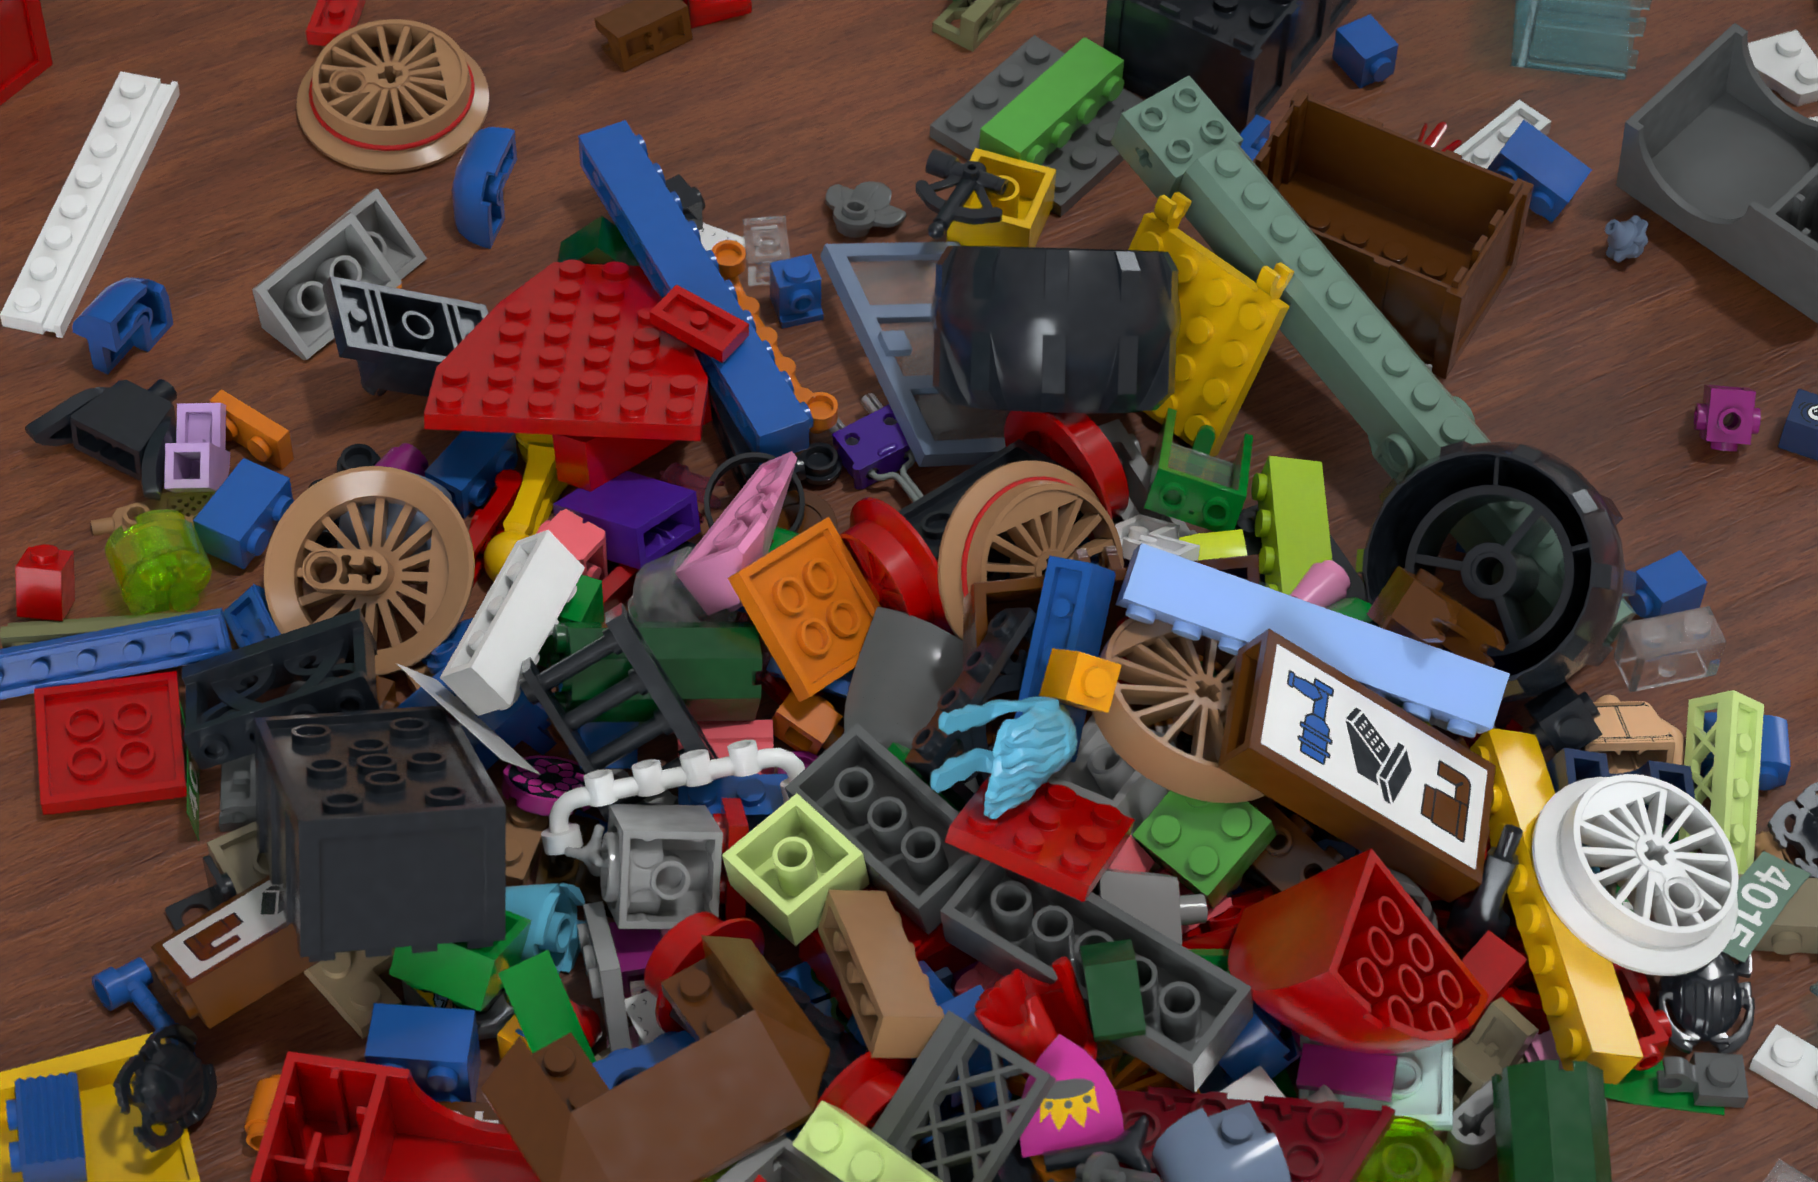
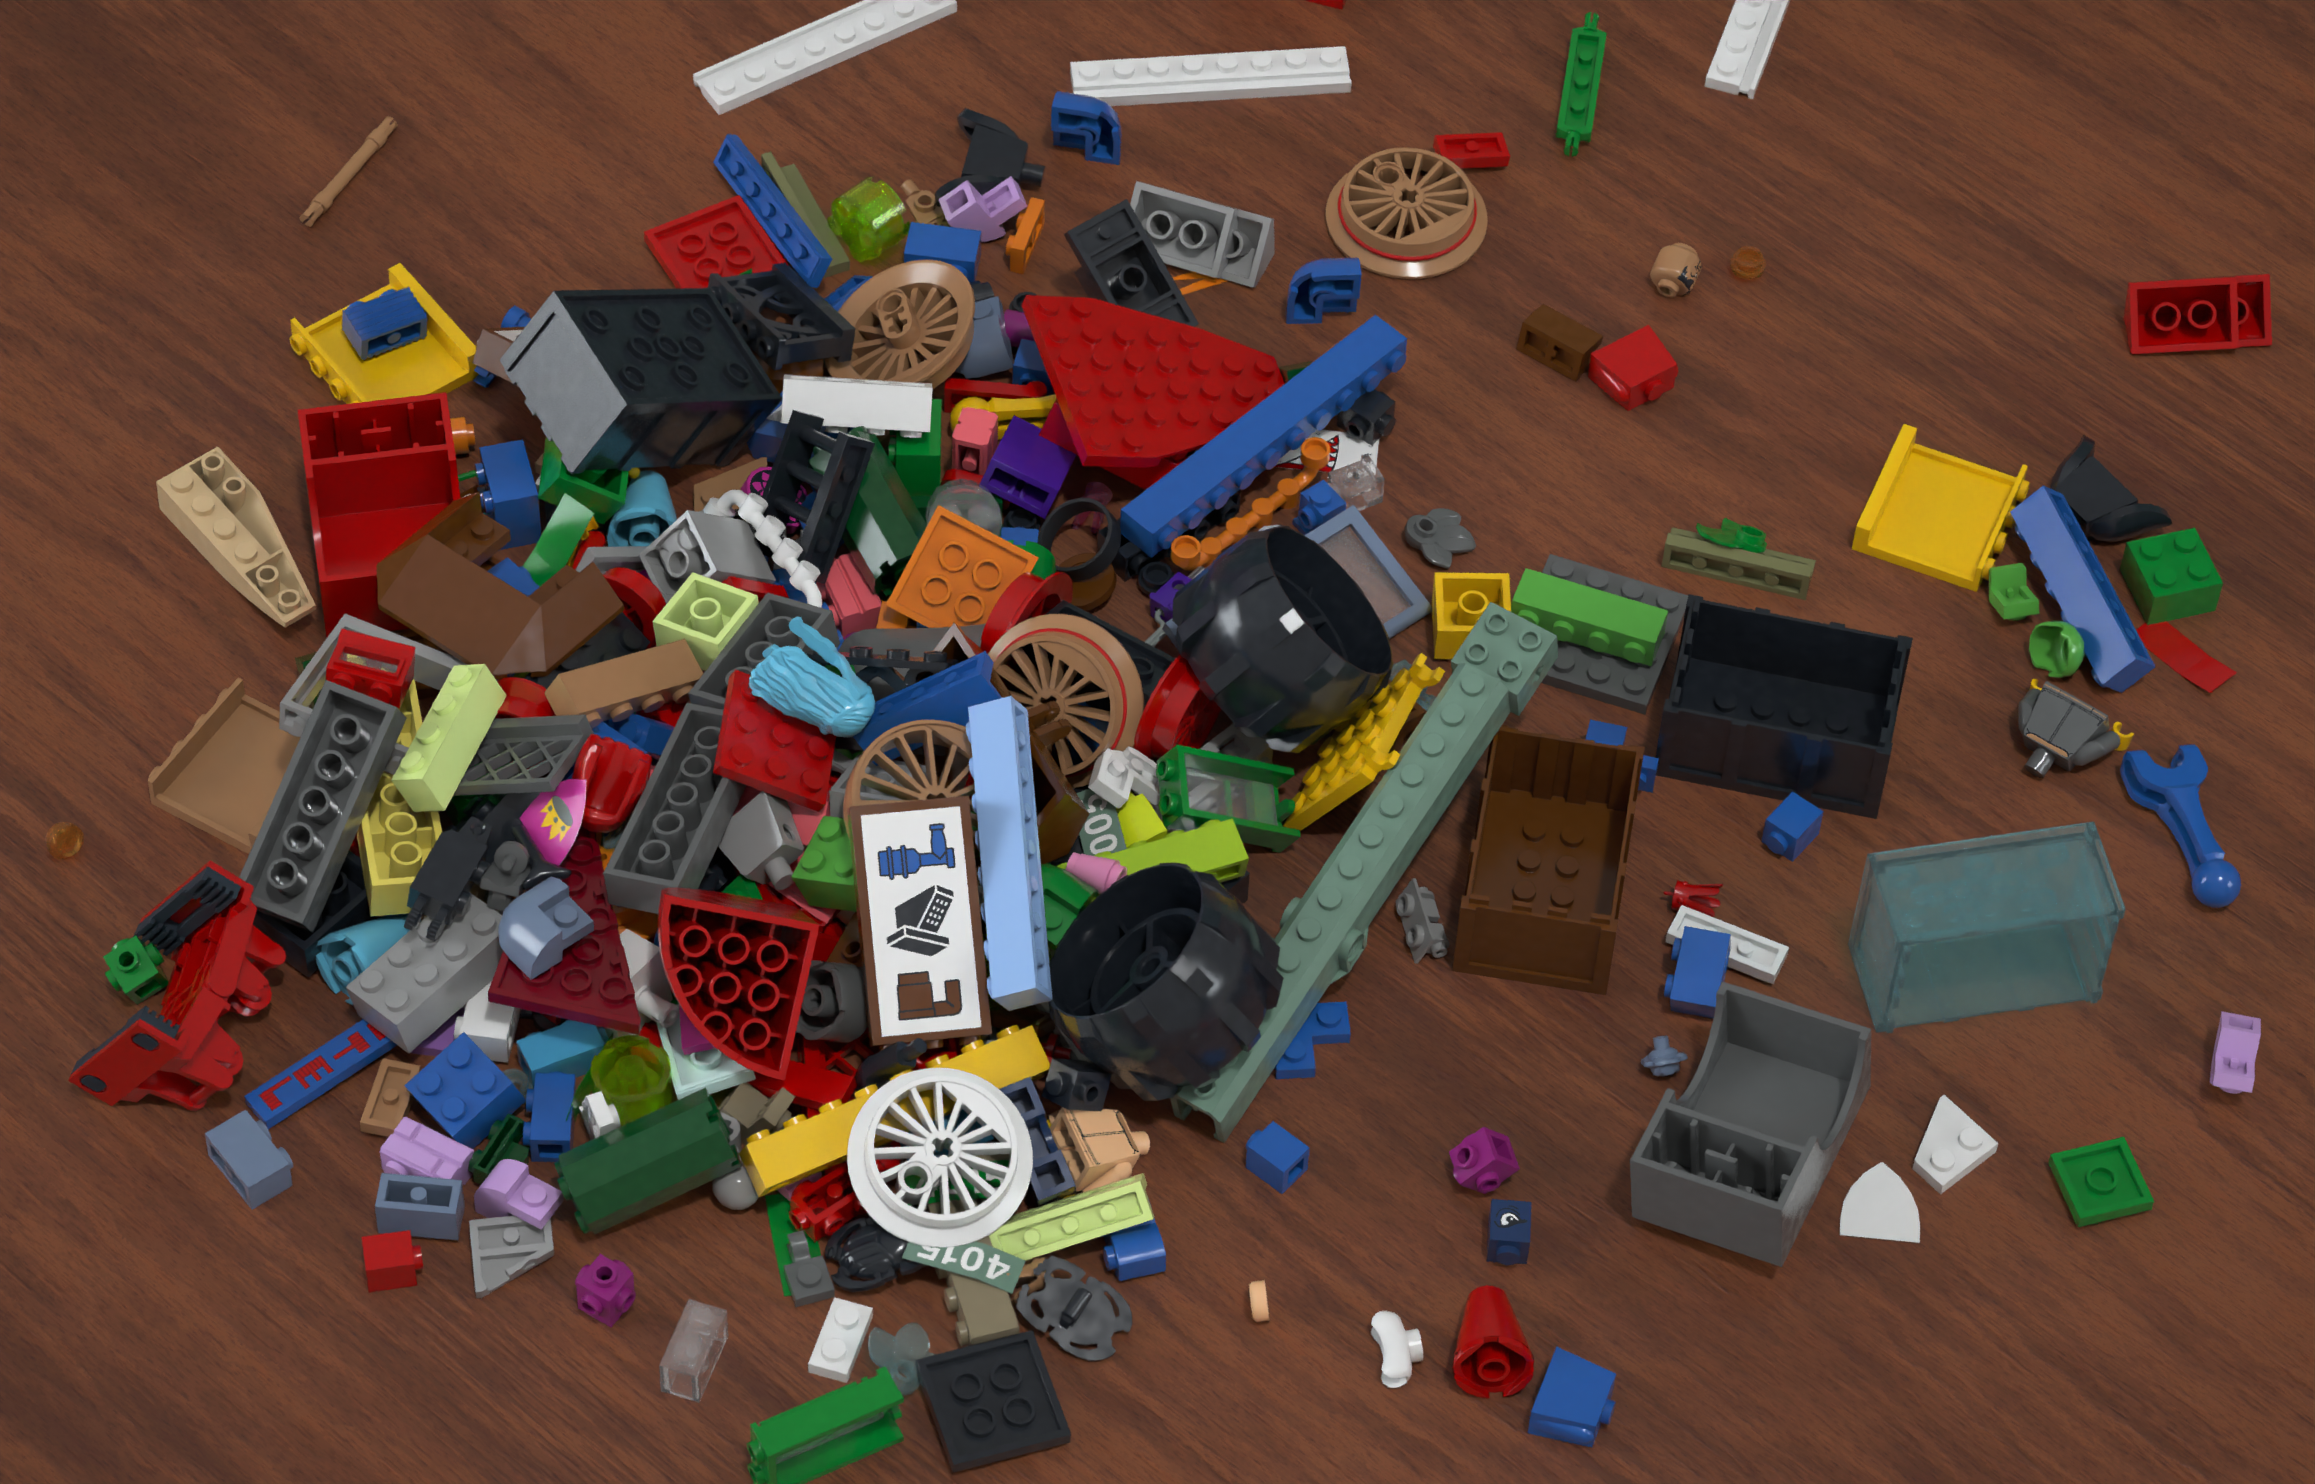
camera: 70 degrees right, 0 degrees up
red brick [15,544,75,621] -> none
black shield [113,1024,217,1153] -> none
white sticker [397,664,541,775] -> none
red plate [650,284,749,363] -> none
bright pink wedge [675,451,797,616] -> none
black piece [916,149,1008,239] -> none
light orange brick [1039,648,1122,713] -> none
dark green slope [1080,939,1146,1042] -> none
reddish brown piece [1367,566,1505,667] -> none
clear brick [1614,606,1726,692] -> none

